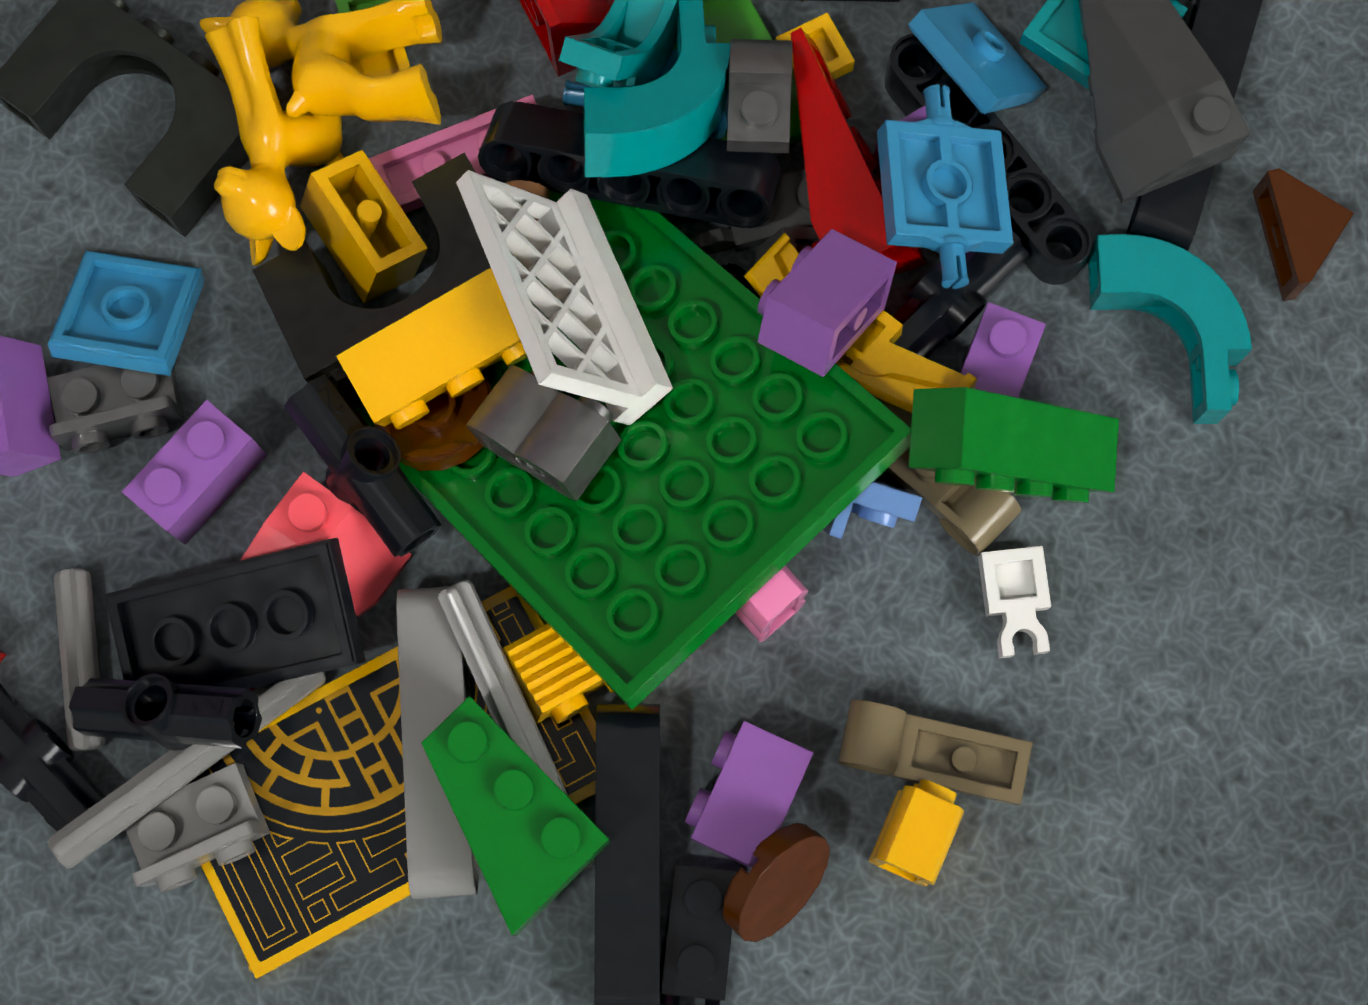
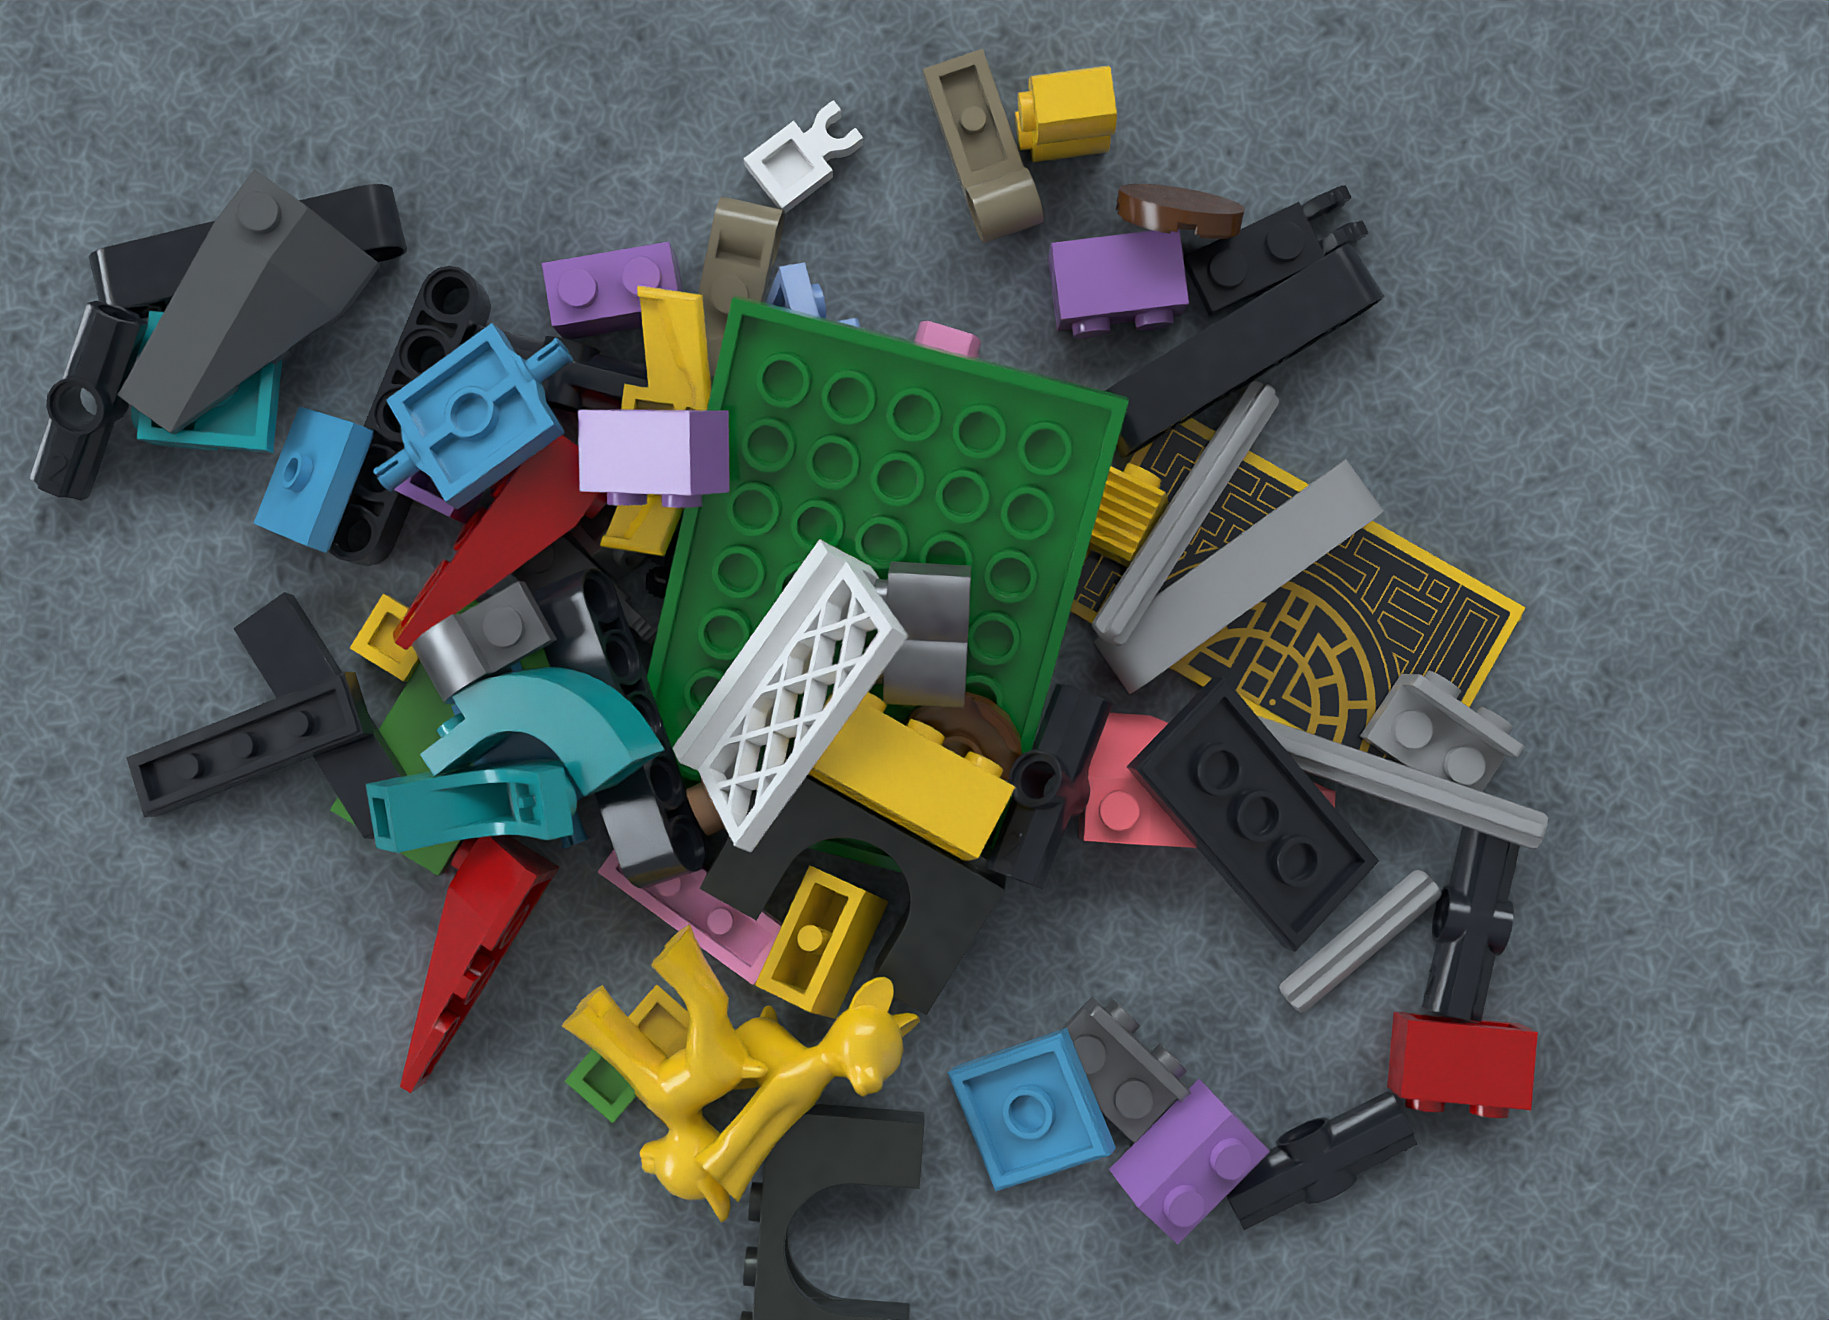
camera: 120 degrees left, 10 degrees up
black piece [69,673,262,751] -> none
medium lavender brick [122,400,267,545] -> none
green wedge [421,696,610,936] -> none
green brick [909,387,1119,503] -> none
teal arch [1087,234,1252,424] -> none
reddish brown slope [1253,168,1354,301] -> none

